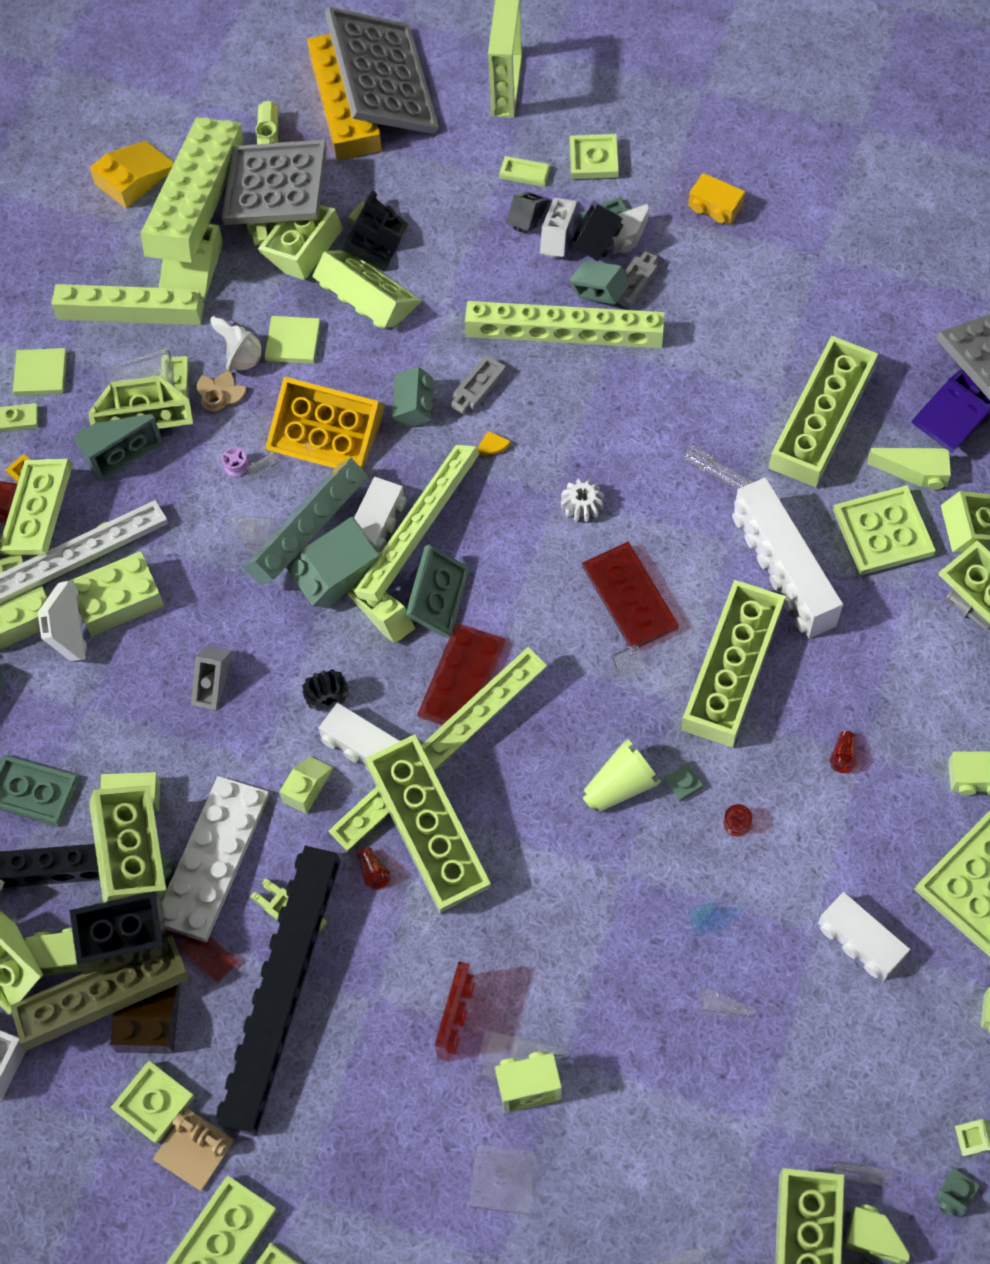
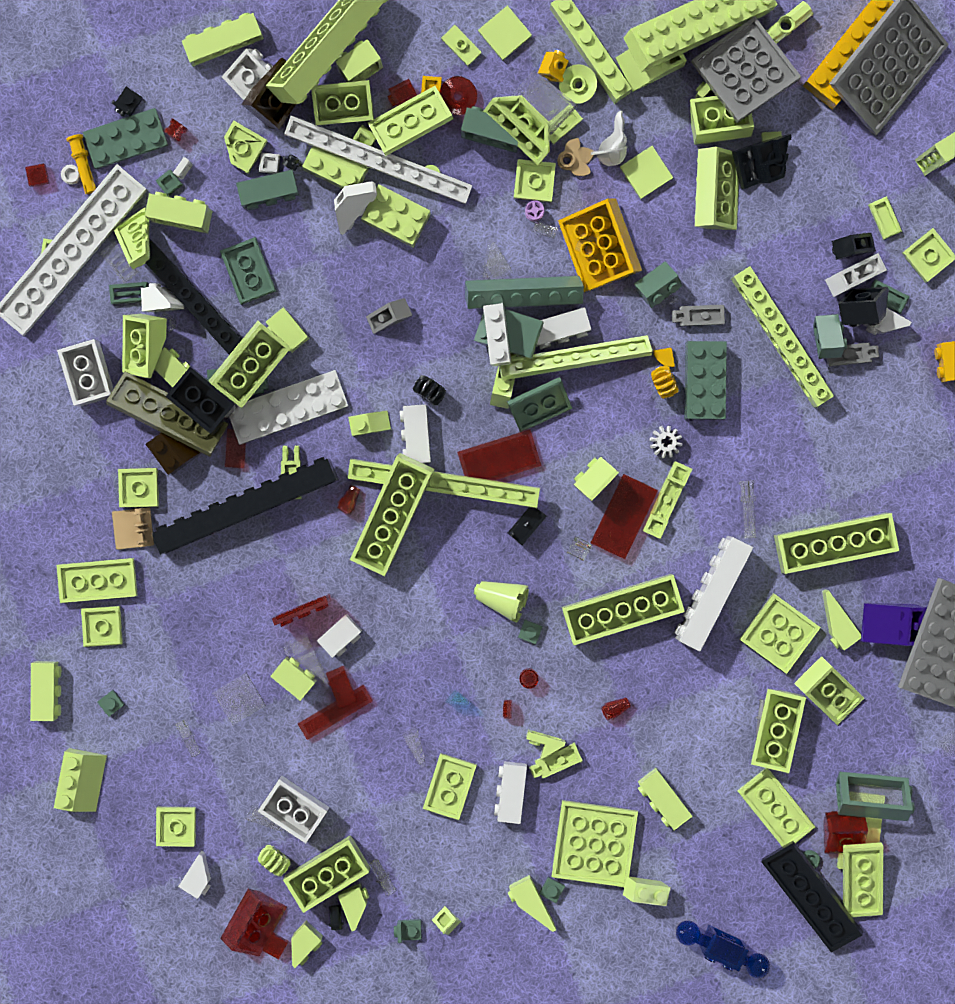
camera: 50 degrees right, 25 degrees up
none -> white brick [258,776,329,843]
none -> clear red tile [298,684,373,740]
none -> white brick [317,614,362,658]
none -> clear red tile [326,666,358,709]
none -> yellowish green plate [423,753,477,820]
none -> clear red dish [439,76,477,115]
none -> white brick [483,303,512,367]
none -> clear red tile [503,700,512,719]
none -> black hinge [507,507,547,545]
none -> yellowish green plate [514,159,556,203]
none -> yellowish green slope [526,729,566,759]
none -> yellowish green hinge [529,743,583,778]
none -> yellow brick [538,50,569,82]
none -> yellowish green dish [559,64,597,104]
none -> yellowish green slope [573,457,619,501]
none -> yellowish green slope [643,461,692,539]
none -> yellow gear [651,365,679,399]
none -> sand green brick [684,341,727,420]

